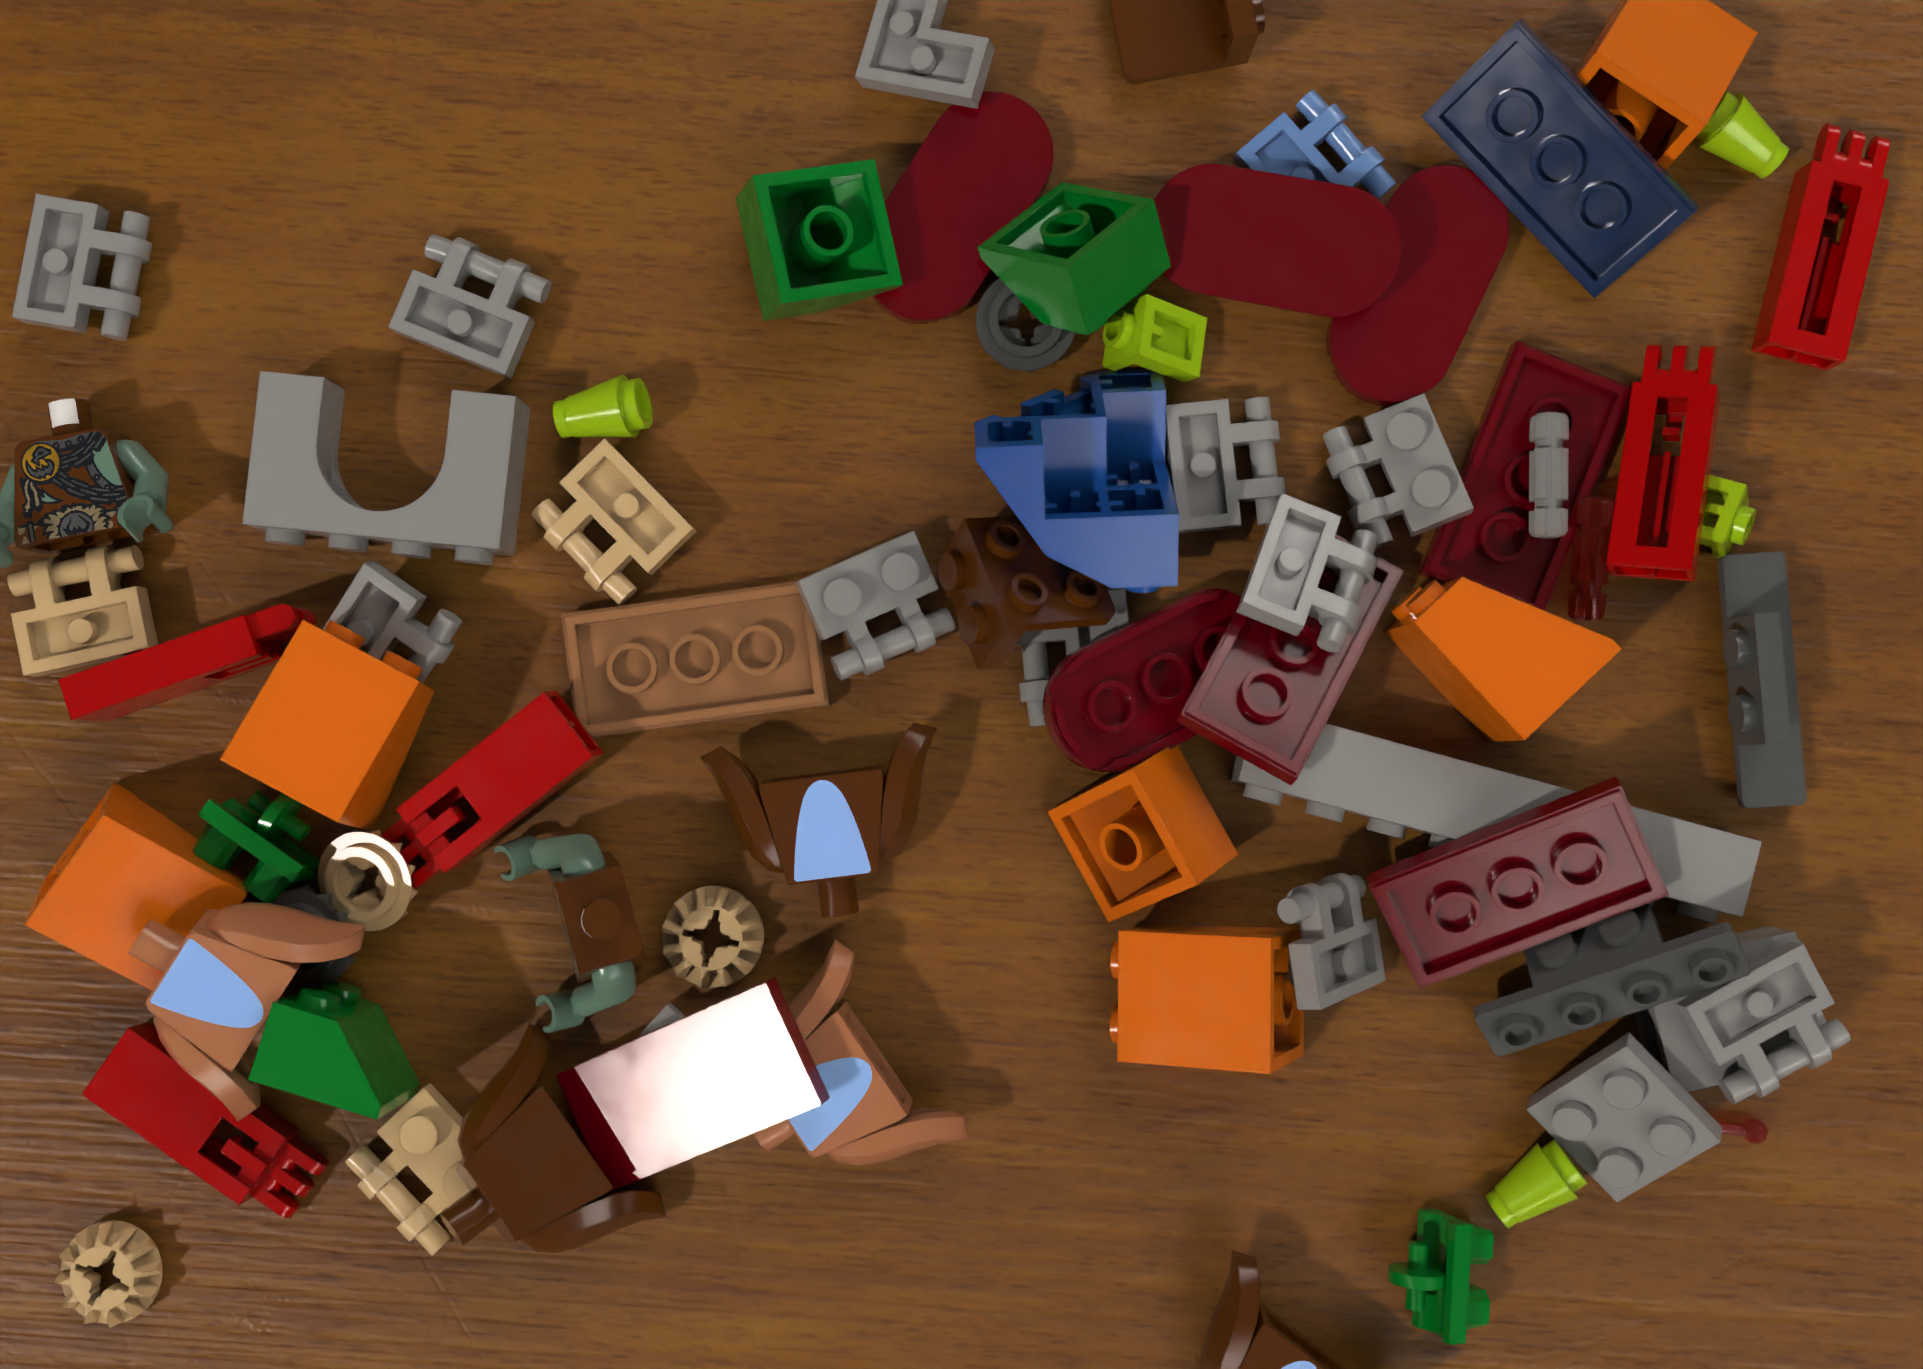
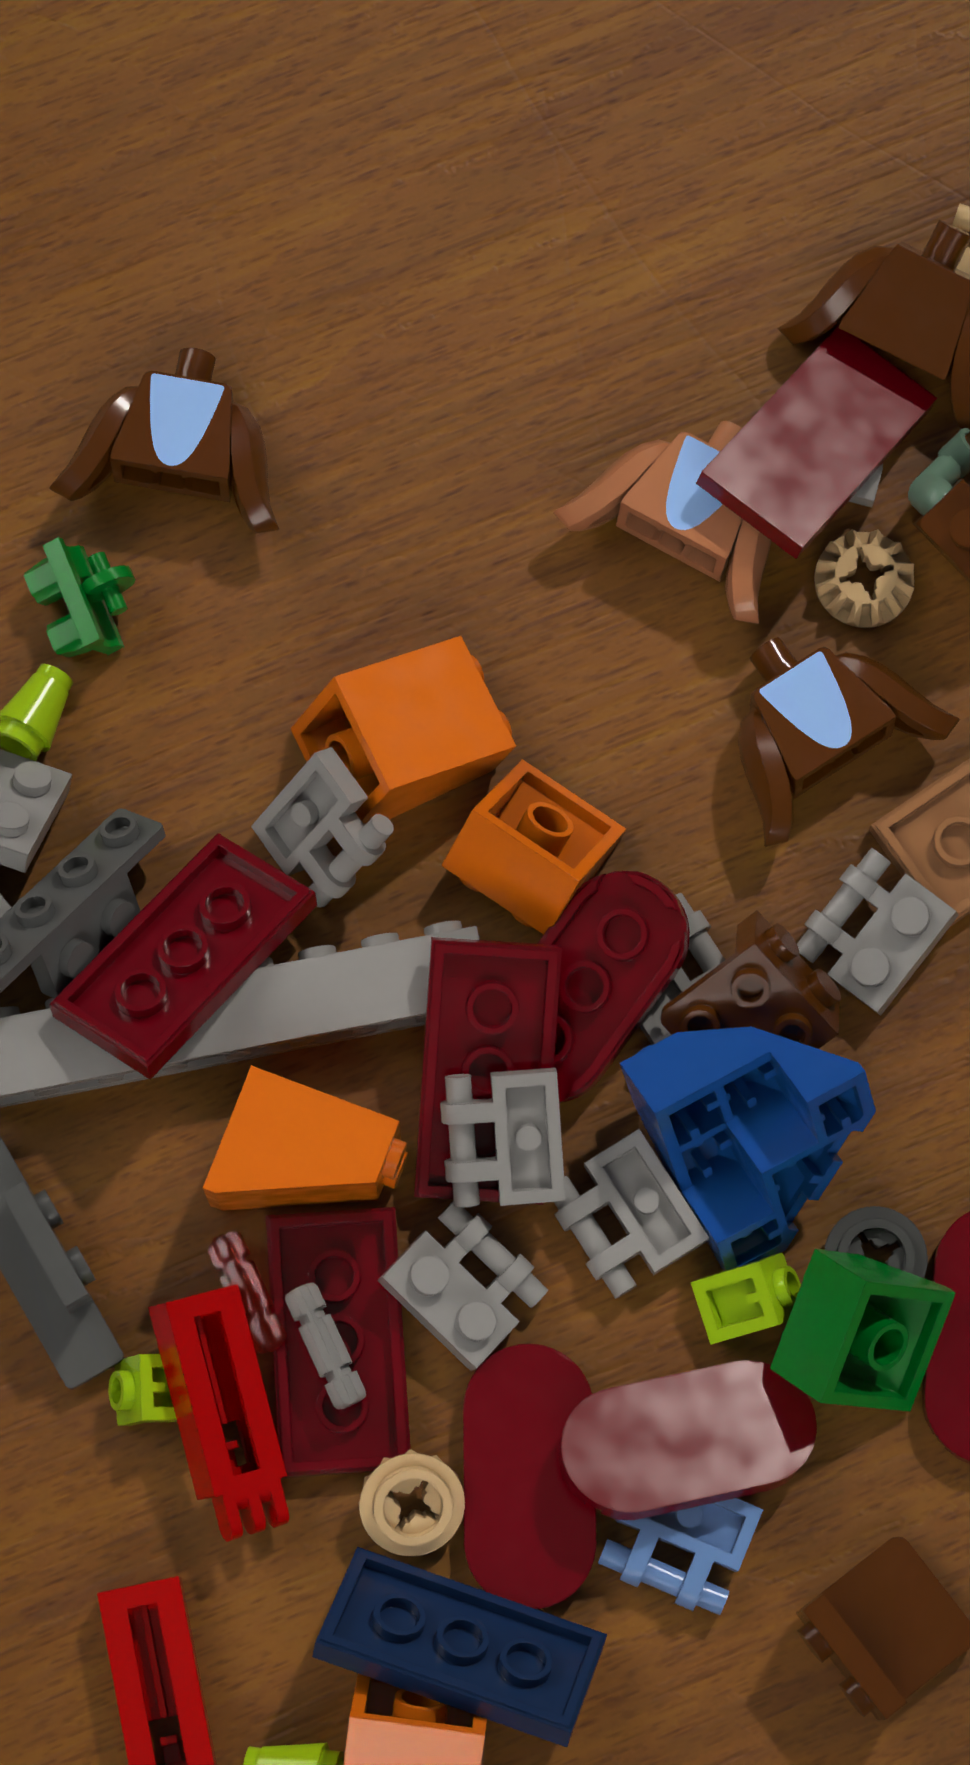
camera: 150 degrees right, 10 degrees down
none -> tan gear [358,1449,465,1556]

